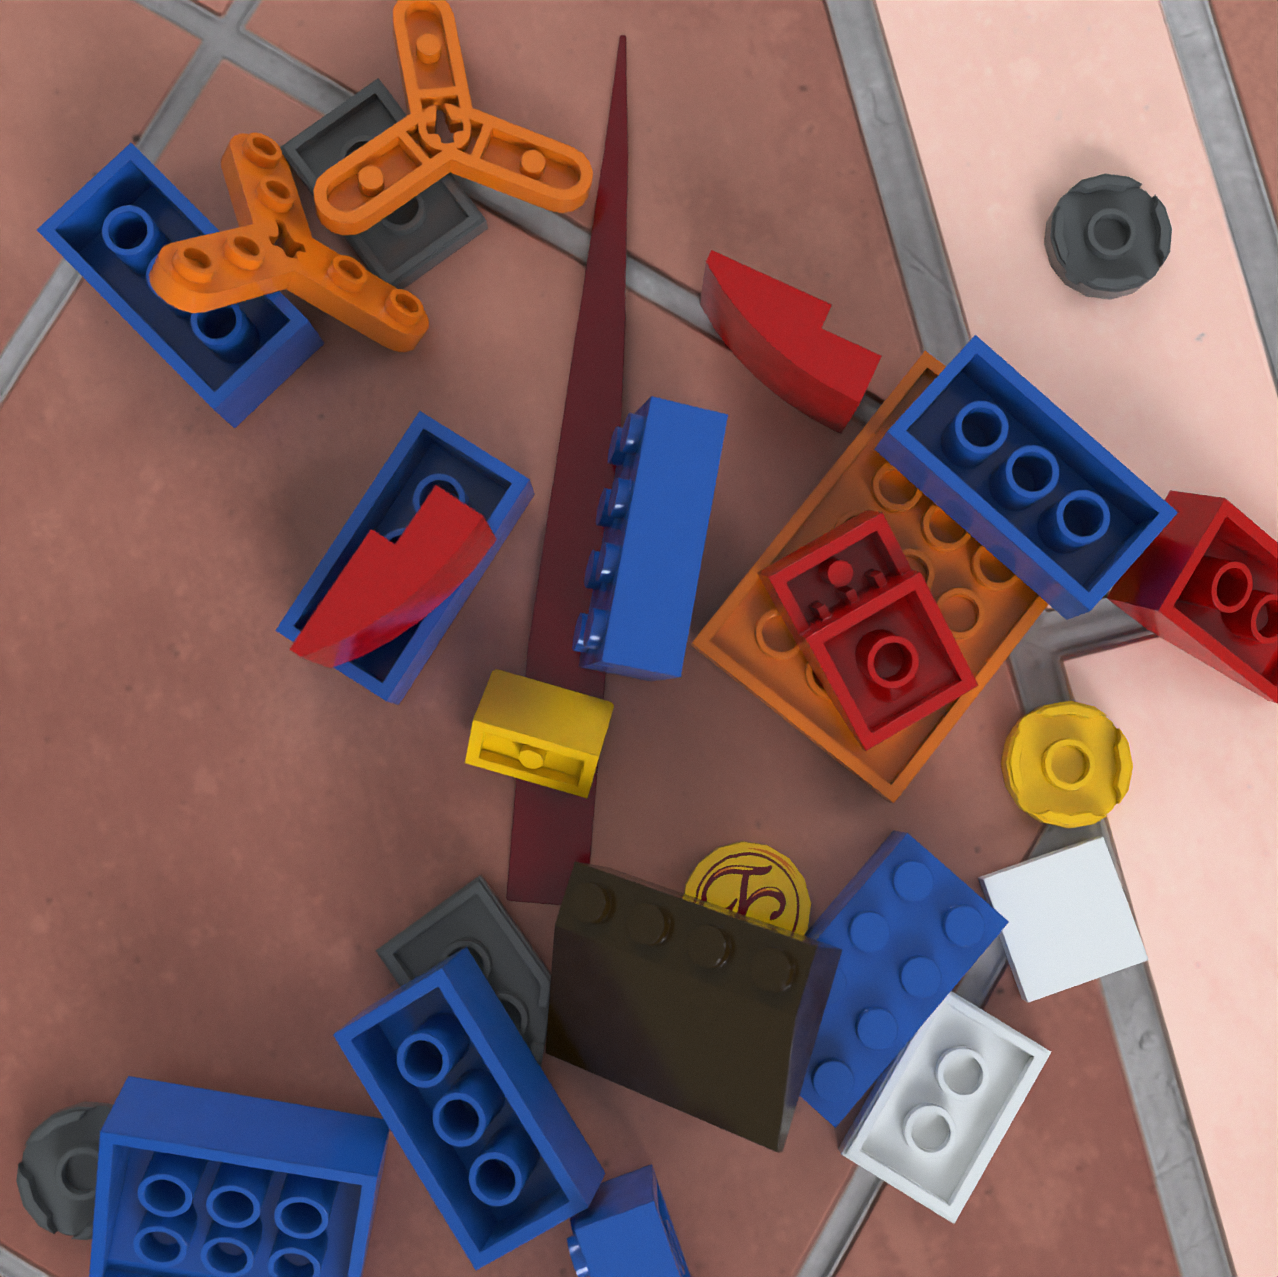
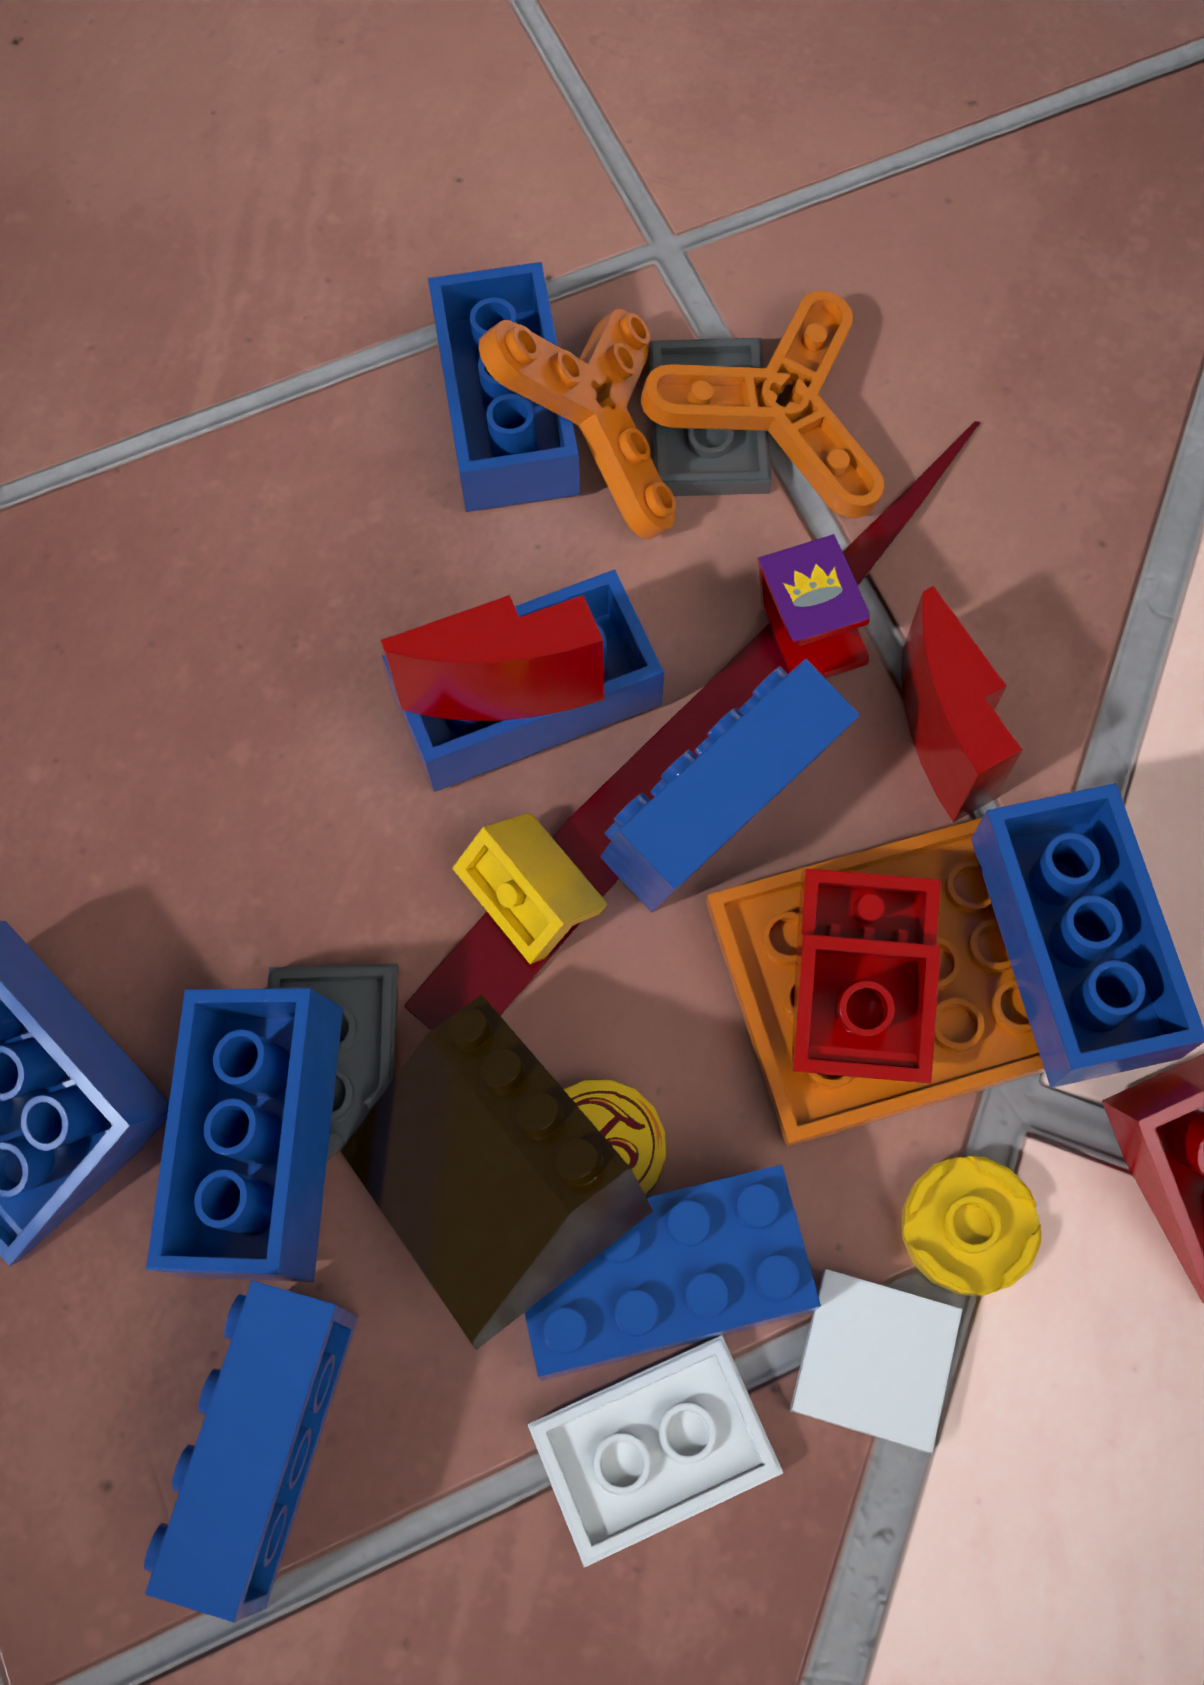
camera: 40 degrees right, 15 degrees down
none -> piece [758,534,870,678]

